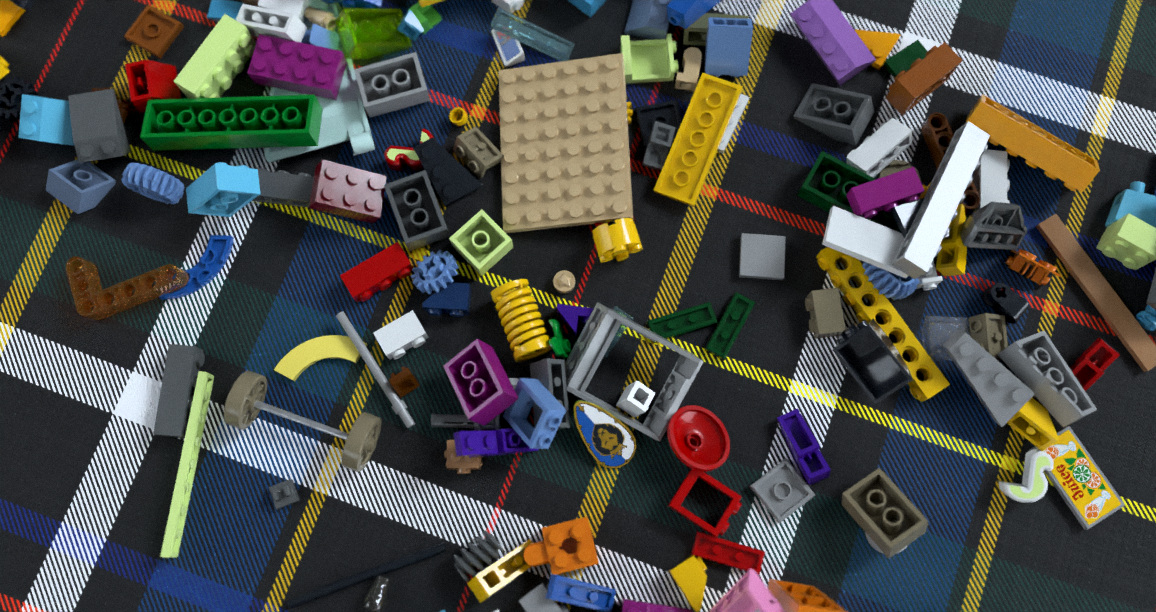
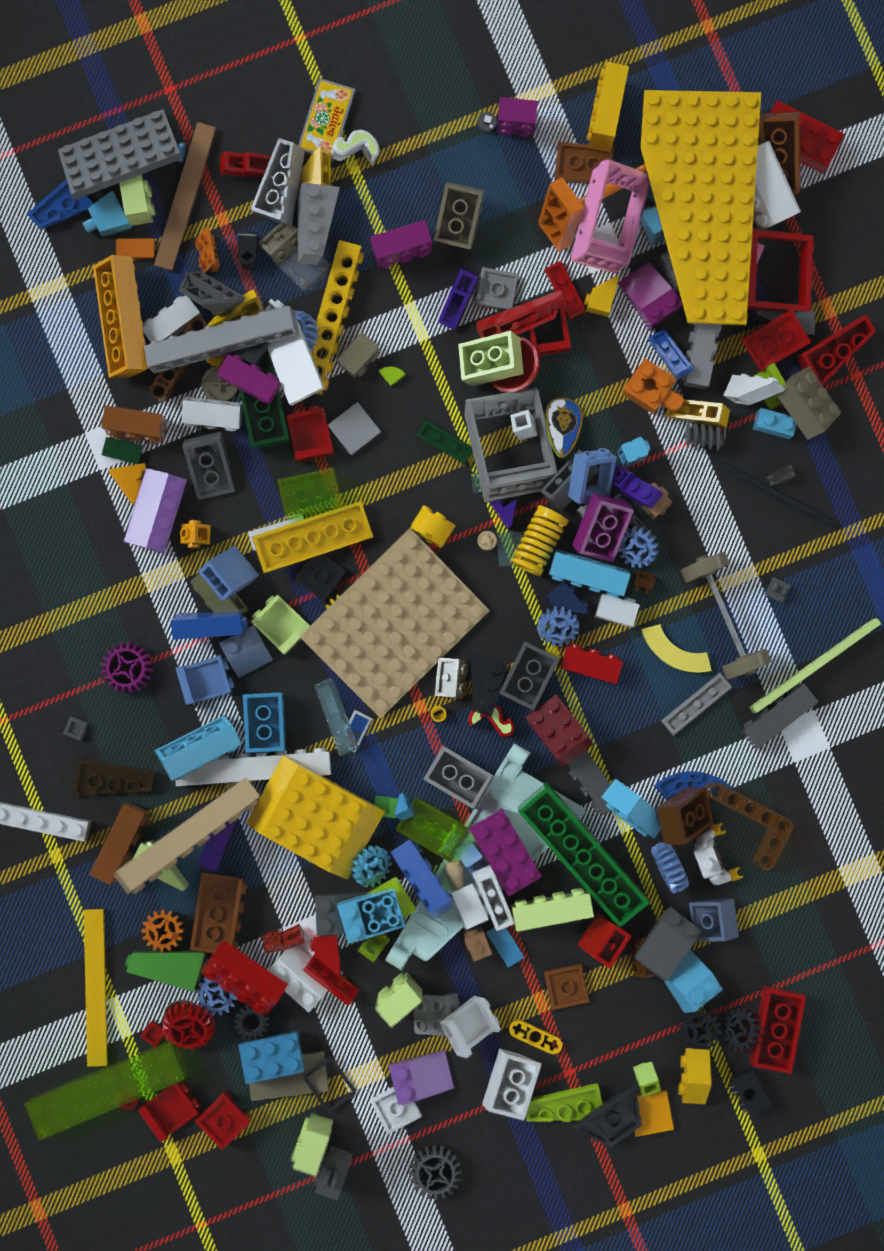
camera: 140 degrees left, 10 degrees up
light grey bar [336,311,415,428] -> none
yellowish green brick [449,209,513,276] -> none
green plate [548,319,572,359] -> none
dark grey slope [641,121,676,171] -> none
tan leg [675,47,702,92] -> none
dark green tile [705,292,755,360] -> none
black piece [833,319,913,405] -> none
none -> orange tile [116,239,155,259]
none -> light orange brick [180,520,211,548]
none -> clear neon green brick [277,467,343,520]
none -> red panel [286,406,334,463]
none -> magenta brick [370,220,432,269]
none -> lime tile [379,367,406,387]
none -> yellowish green brick [458,331,523,387]
none -> red wedge [476,290,564,338]
none -> clear light blue piece [496,530,525,567]
none -> medium azure slope [549,549,631,598]
none -> medium azure brick [618,437,650,468]
none -> medium blue gear [618,526,659,568]
none -> lime brick [633,1061,661,1097]
none -> reddish brown brick [657,787,713,845]
none -> light grey tile [661,673,732,736]
none -> white torso [694,823,743,885]

